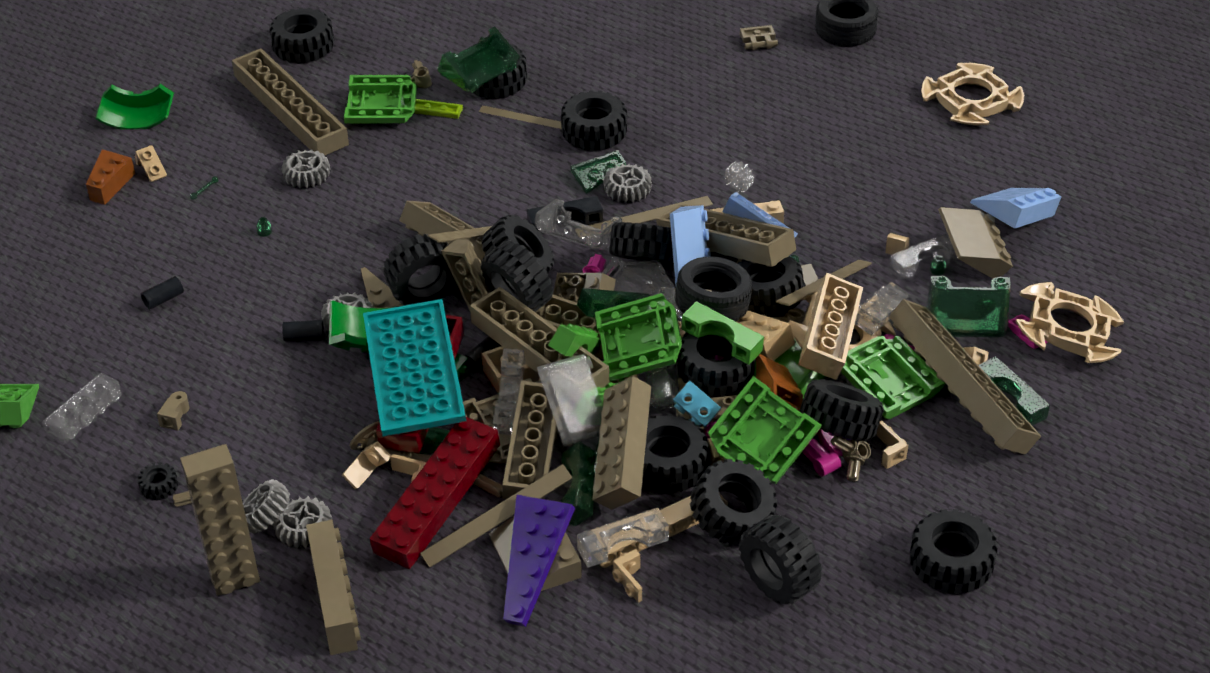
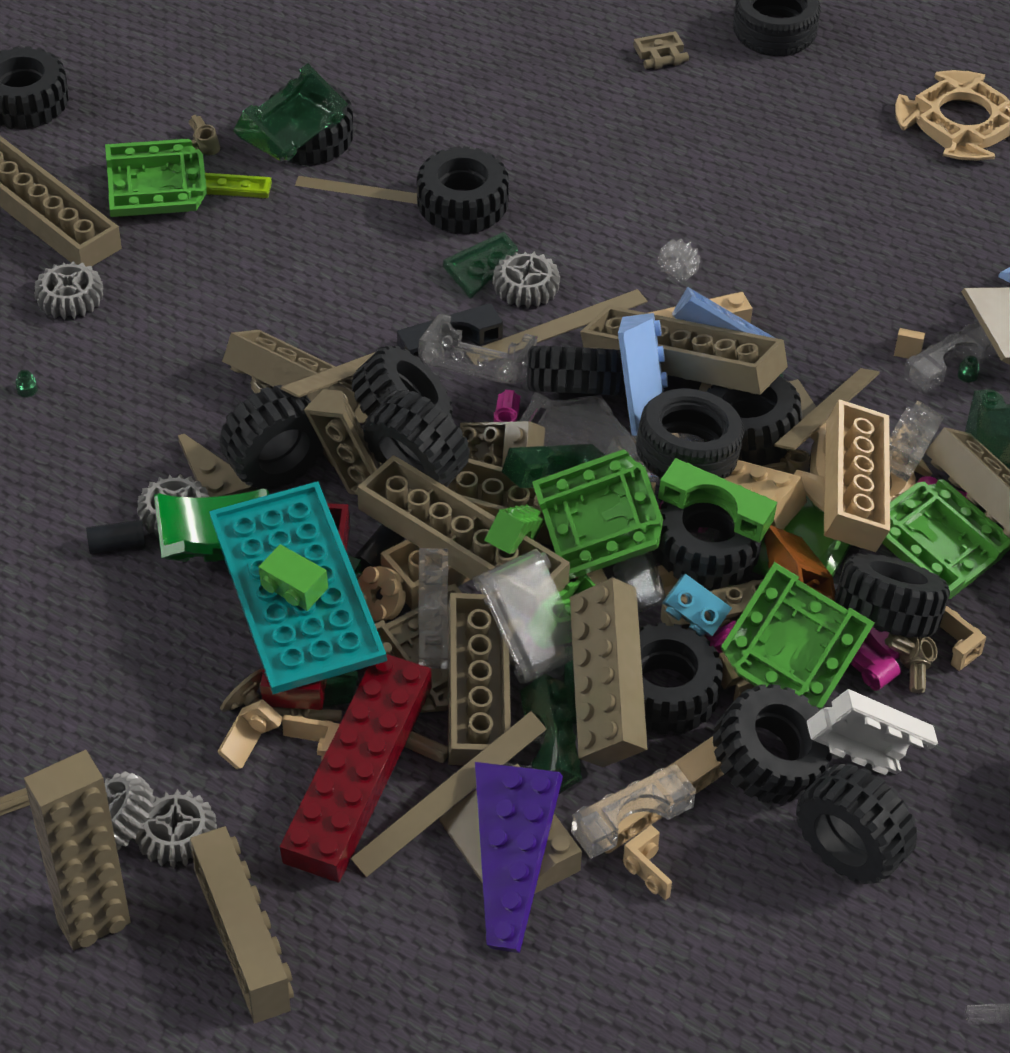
camera: 10 degrees left, 5 degrees up
none -> bright green brick [258,544,329,611]
none -> tan plate [358,566,406,623]
none -> white piece [807,689,938,775]

